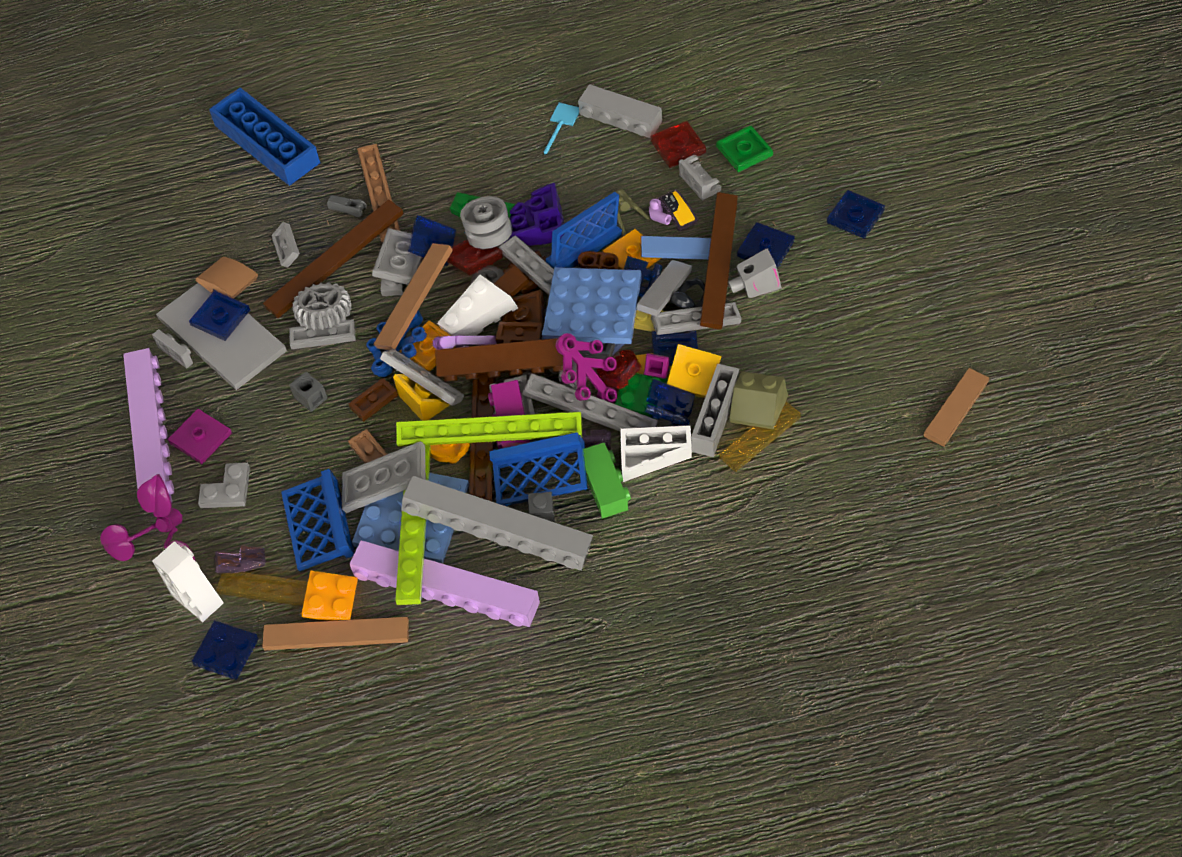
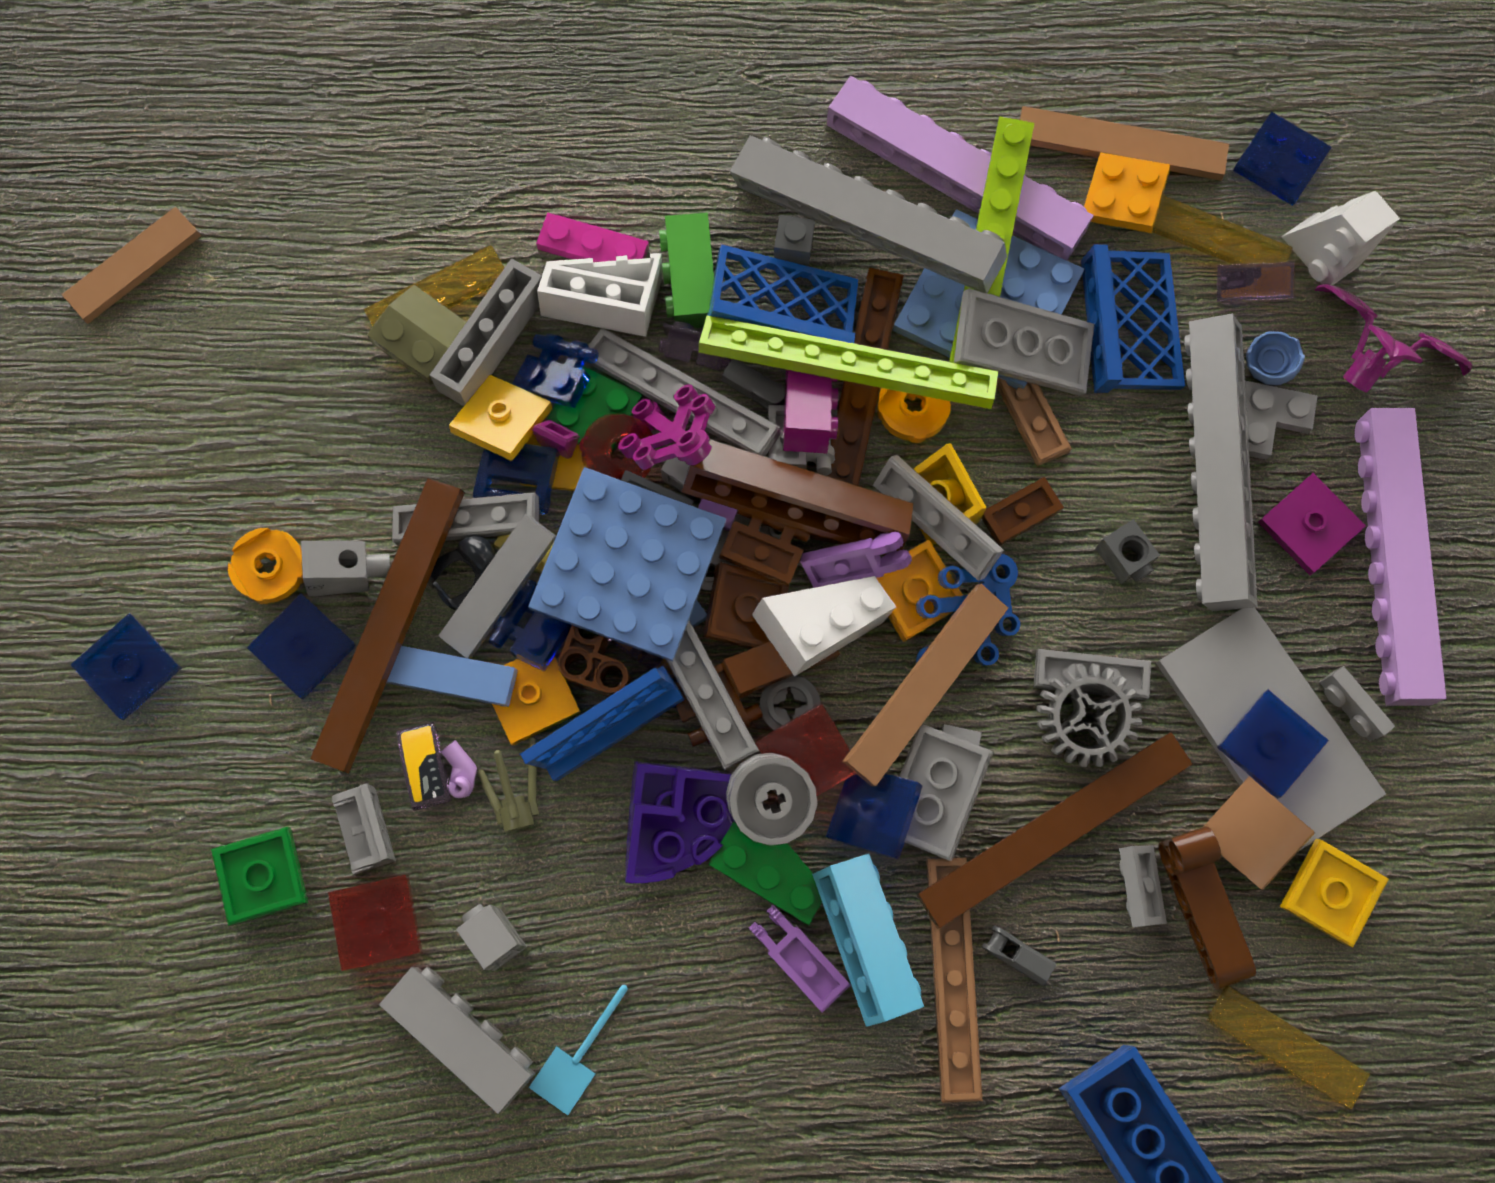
camera: 175 degrees left, 20 degrees up
none -> light orange plate [228,528,304,604]
none -> light grey brick [456,904,527,971]
none -> dark pink plate [536,212,649,262]
none -> medium lavender hinge [749,905,851,1013]
none -> medium azure brick [812,853,924,1027]
none -> reddish brown beam [1158,826,1256,990]
none -> light grey brick [1184,313,1258,611]
none -> clear yellow tile [1206,986,1370,1110]
none -> medium blue hair [1246,331,1305,386]
none -> yellow plate [1280,839,1389,948]

